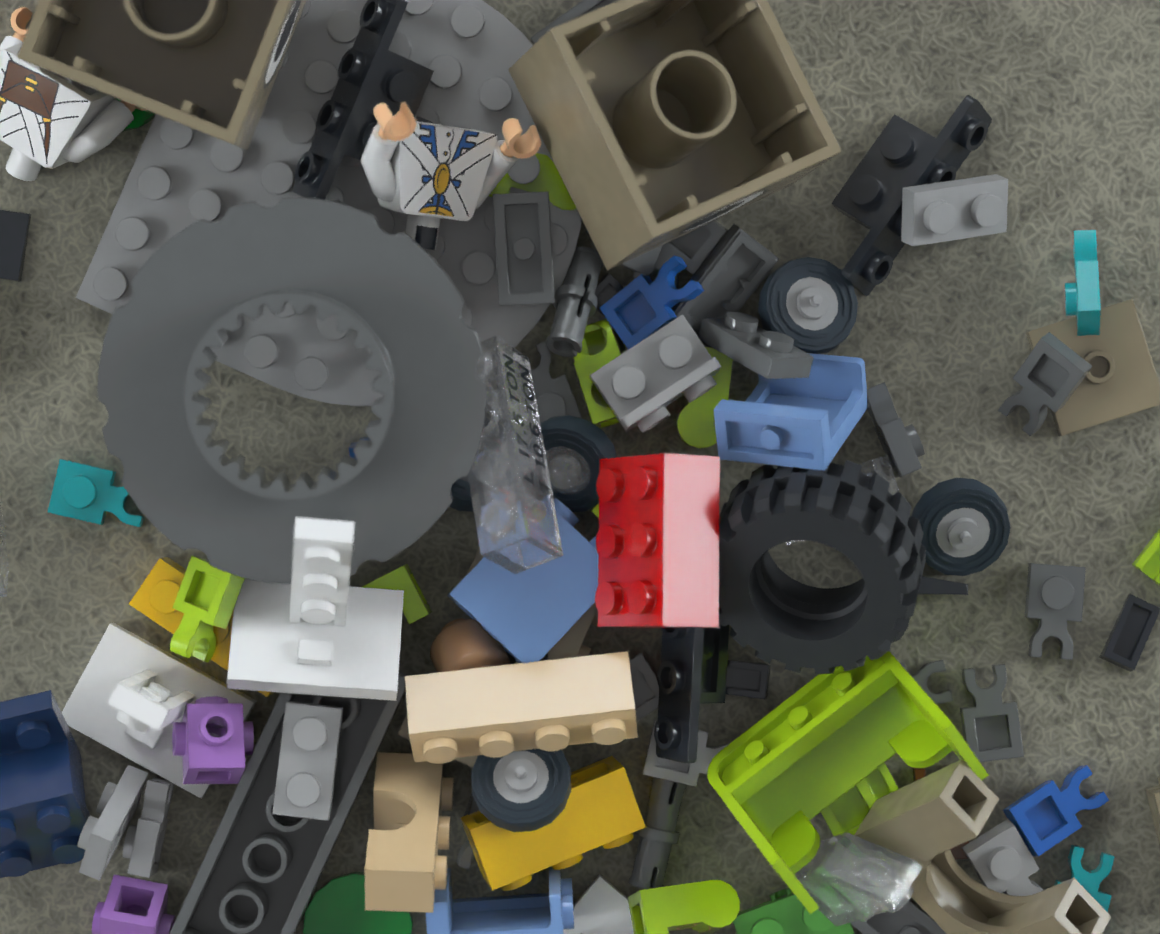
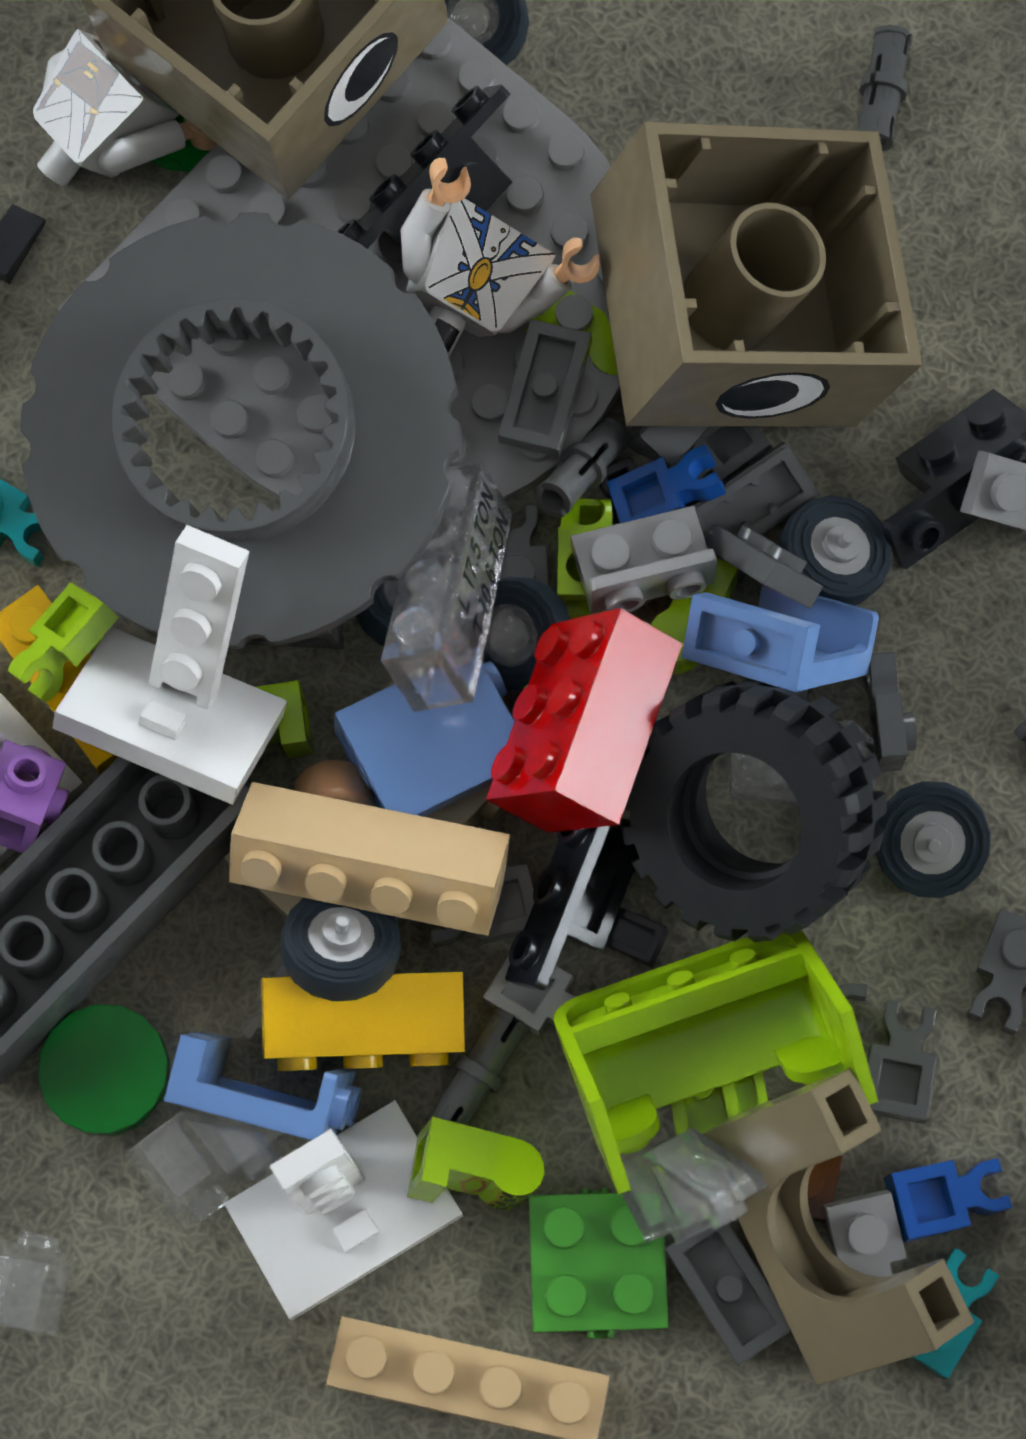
camera: 25 degrees right, 15 degrees down
light grey plate [272,701,343,821] -> none
tan arch [365,752,454,913] -> none
black piece [918,576,968,595] -> none

